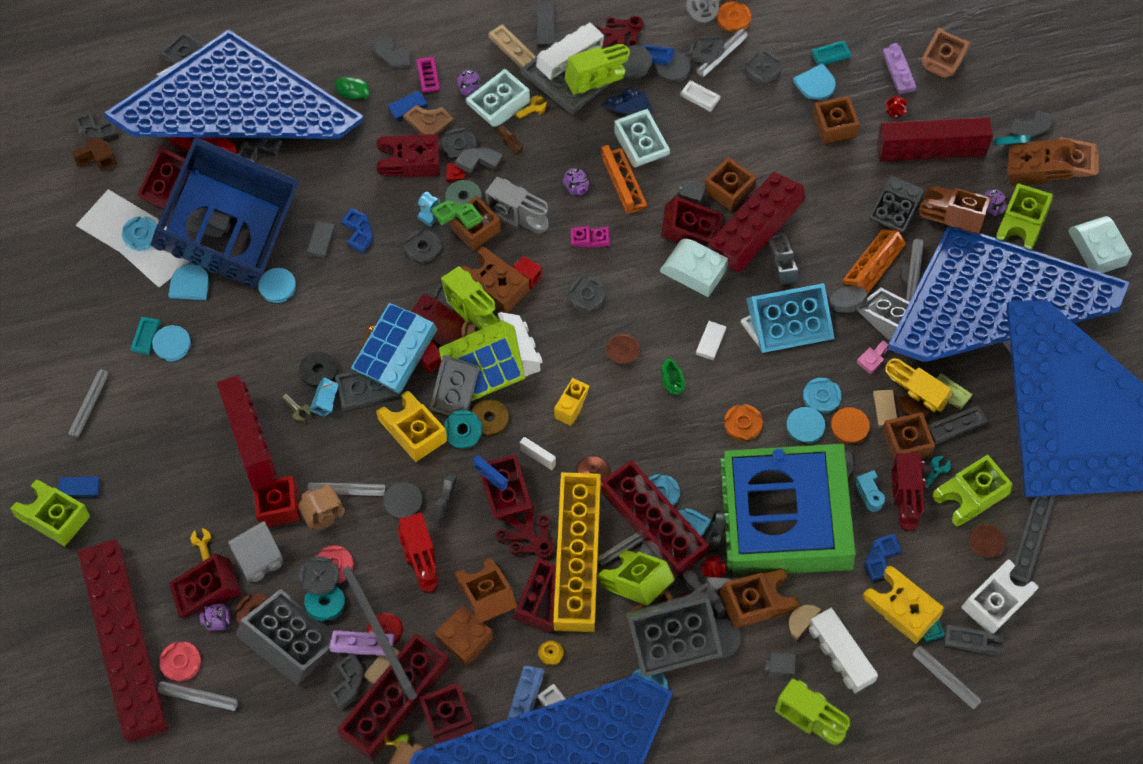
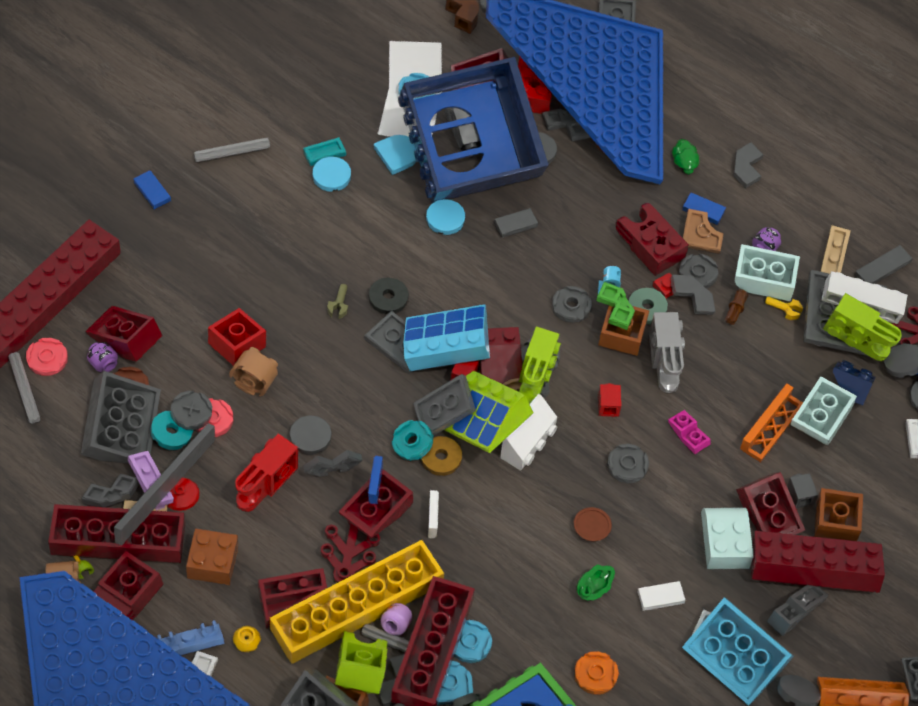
camera: 50 degrees right, 5 degrees down
lime brick [10,479,90,546] -> none
yellow bar [190,528,212,561] -> none
dark red brick [217,375,277,491] -> none
light grey slope [228,521,284,584] -> none
light grey axle [307,483,386,496] -> none
medium azure leg [309,378,338,417] -> none
blue tile [341,208,373,254] -> none
yellow brick [376,391,447,462] -> none
dark pink slope [416,57,440,93] -> none
dark orange brick [454,557,517,623] -> none
dark orange brick [461,247,529,313] -> none
yellow slope [554,378,590,426] -> none
medium lavender head [563,168,590,195] -> none
copper piece [576,456,611,481] -> none
none -> lavender head [381,603,413,636]

